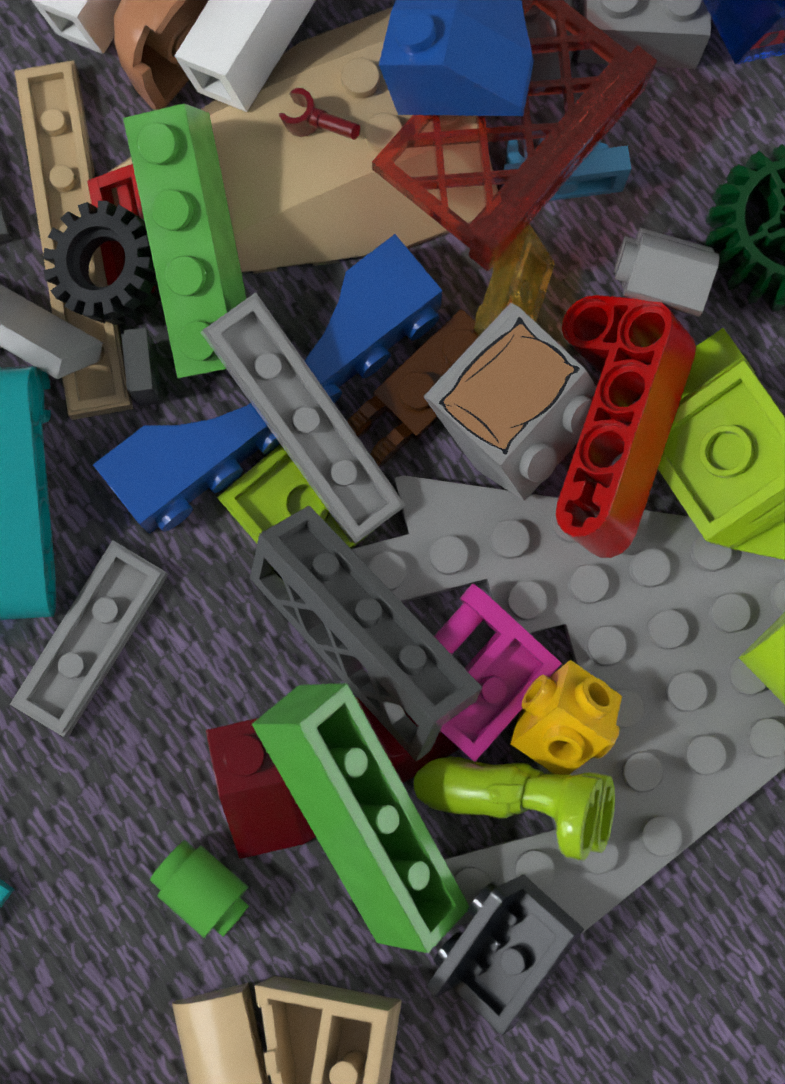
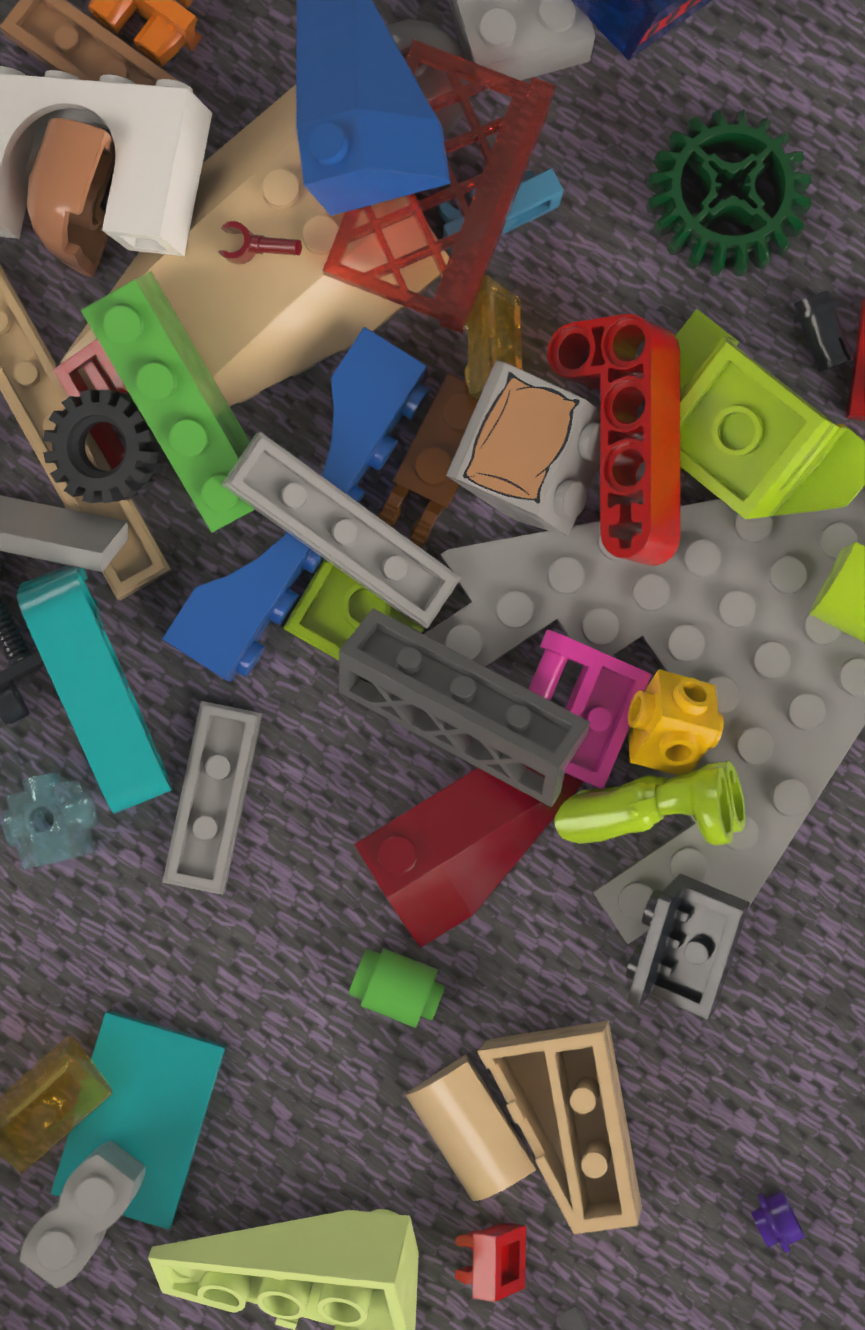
camera: 20 degrees left, 5 degrees up
dark grey tile [122,328,162,406] -> none
bright green brick [252,683,469,953] -> none
light grey brick [614,227,719,317] -> none

